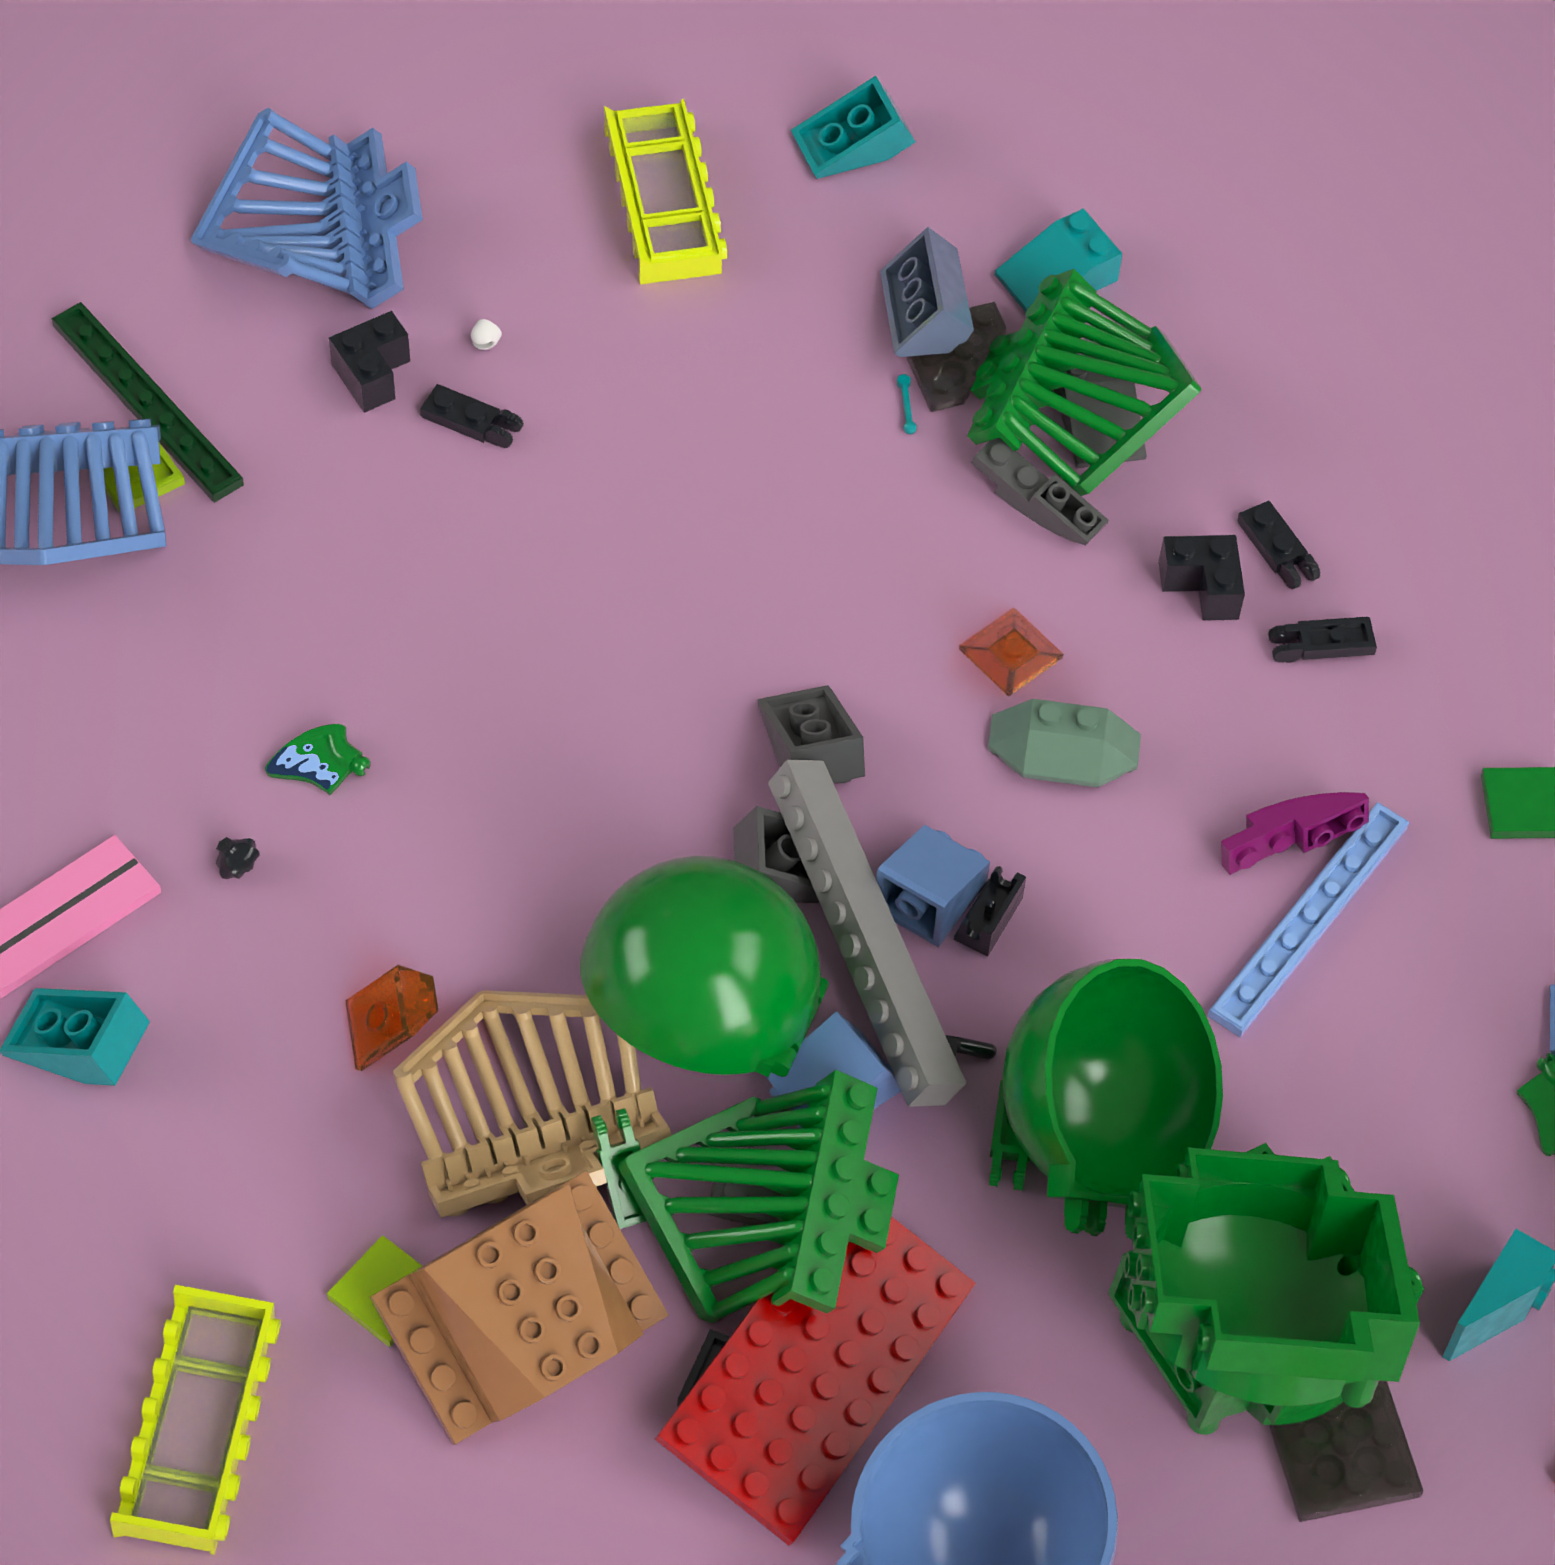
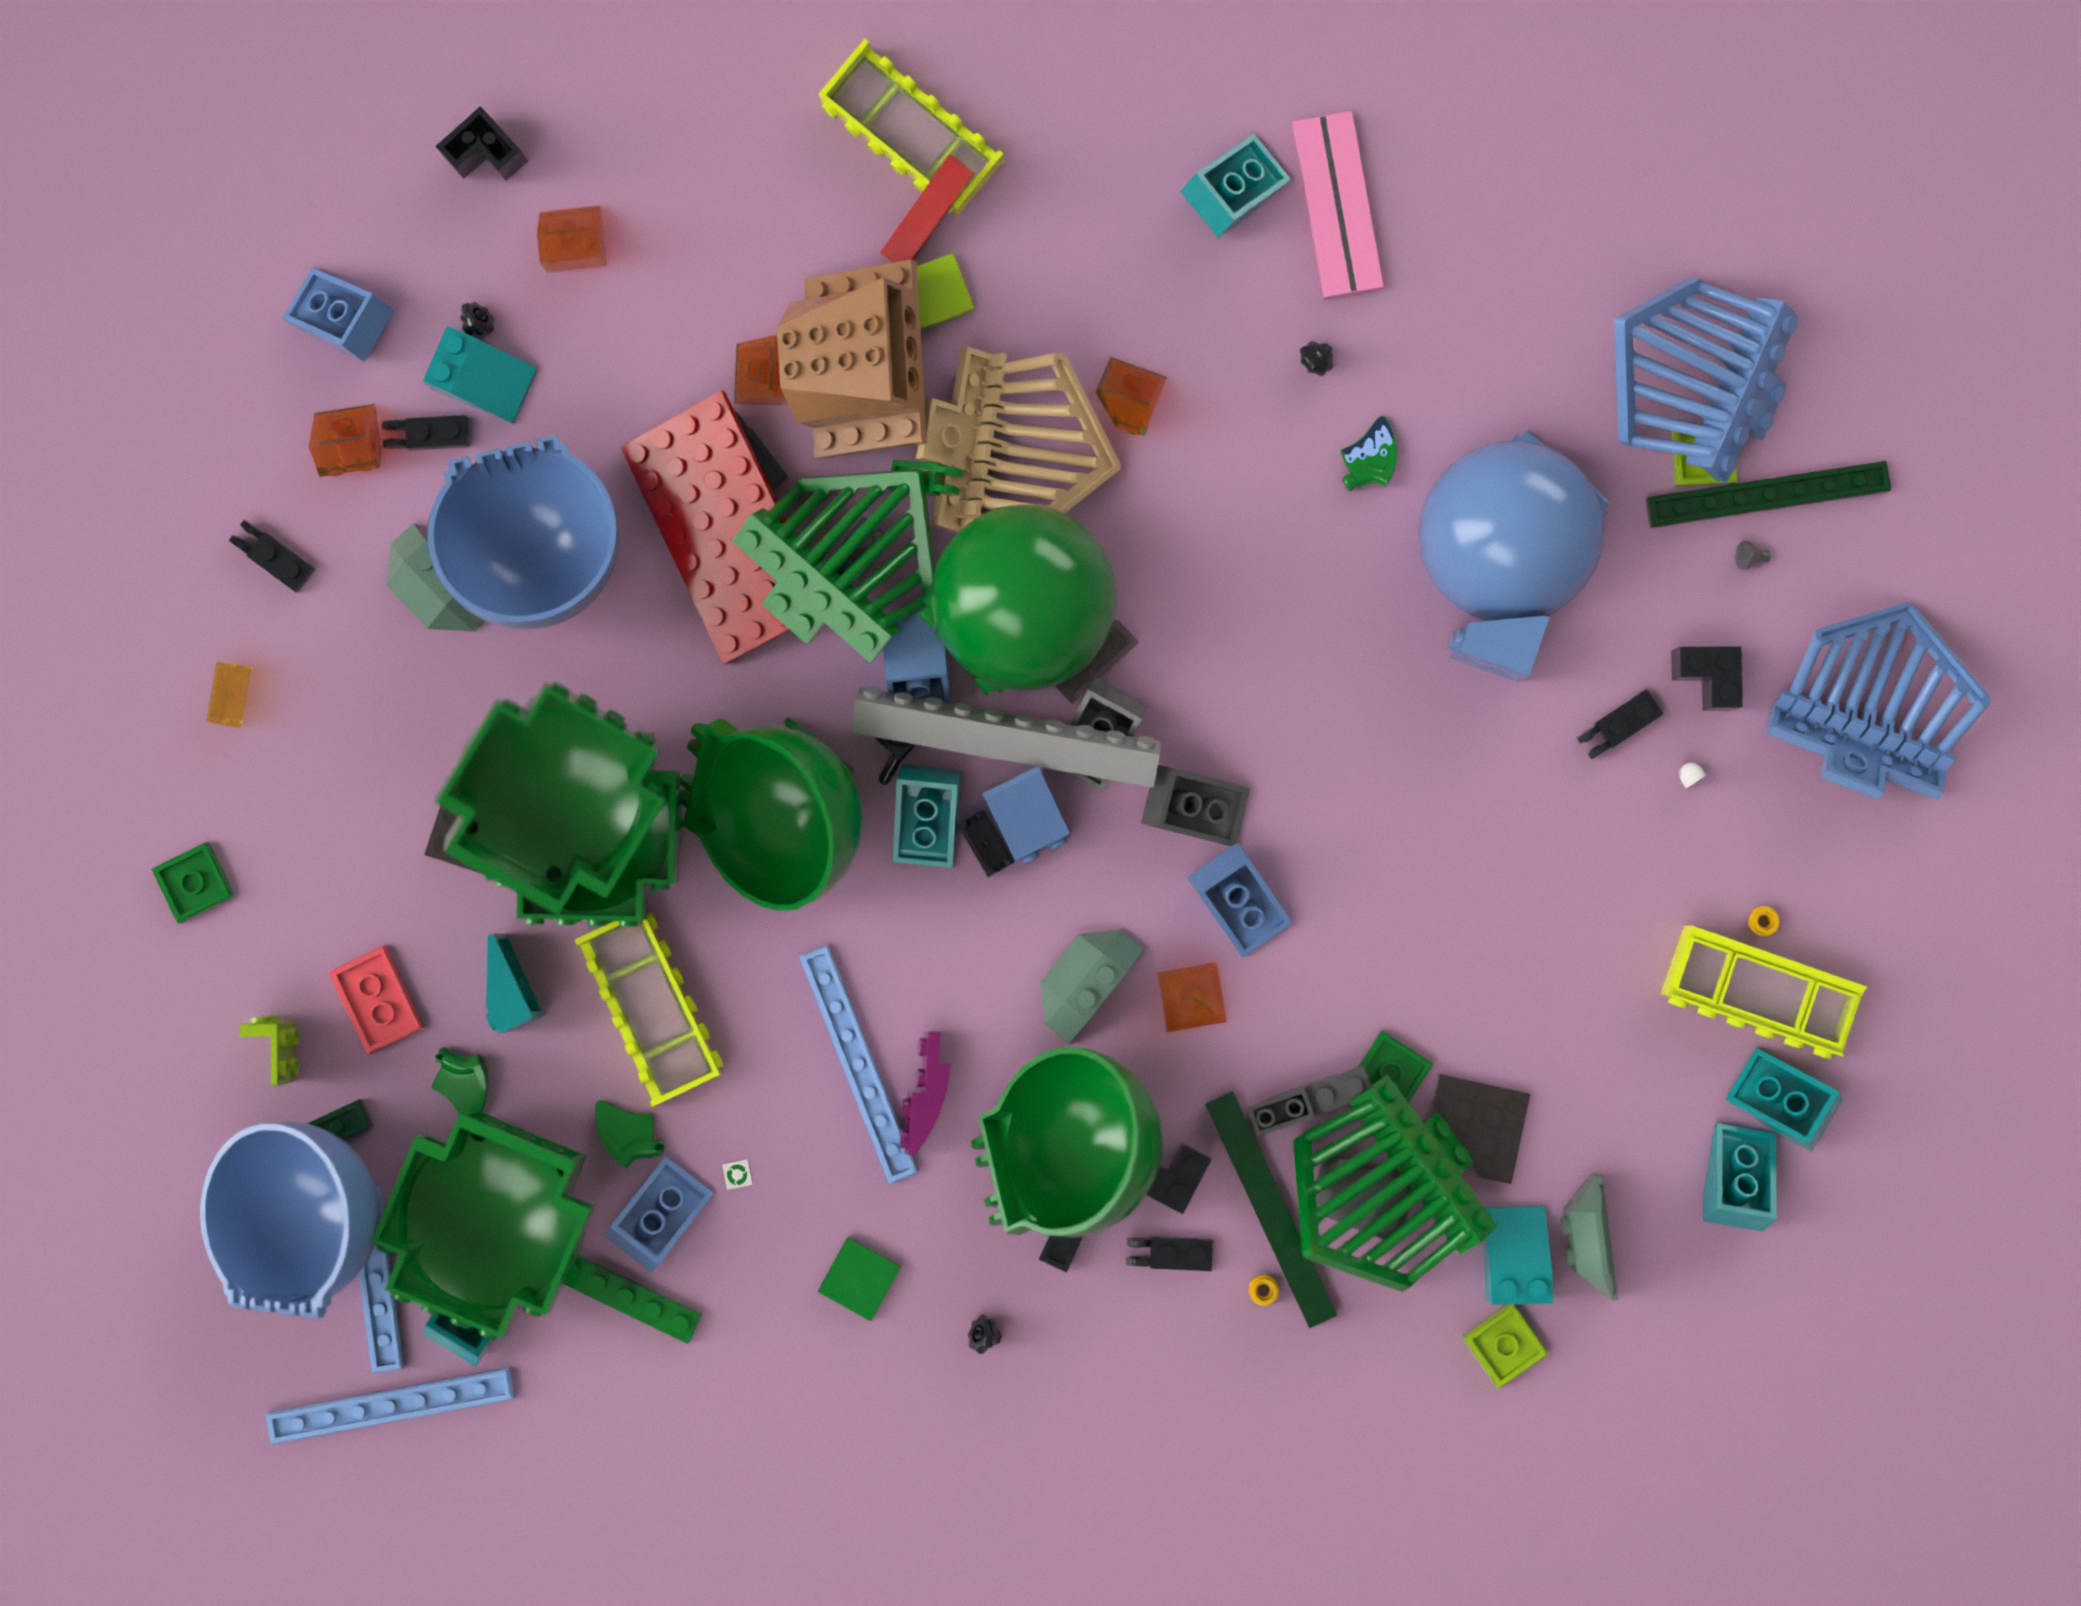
camera: 125 degrees right, 30 degrees up
sand blue slope [880,227,974,357] -> none
teal hinge [897,374,917,435] -> none
none -> clear window [574,912,724,1107]
none -> white sticker [722,1159,753,1190]
none -> clear orange slope [734,335,788,405]
none -> red tile [880,154,976,263]
none -> teal slope [892,765,962,868]
none -> black piece [967,1314,1002,1354]
none -> green windscreen [971,1047,1163,1237]
none -> medium blue slope [1187,843,1293,958]
none -> dark green tile [1205,1091,1337,1328]
none -> yellow plate [1248,1274,1279,1306]
none -> green tile [1357,1030,1433,1103]
none -> medium blue windscreen [1419,430,1610,621]
none -> medium blue slope [1448,616,1549,682]
none -> lime tile [1462,1304,1549,1389]
none -> sand green wedge [1560,1173,1618,1301]
none -> teal slope [1725,1047,1843,1152]
none -> dark grey rock [1735,540,1771,570]
none -> yellow plate [1748,906,1780,936]

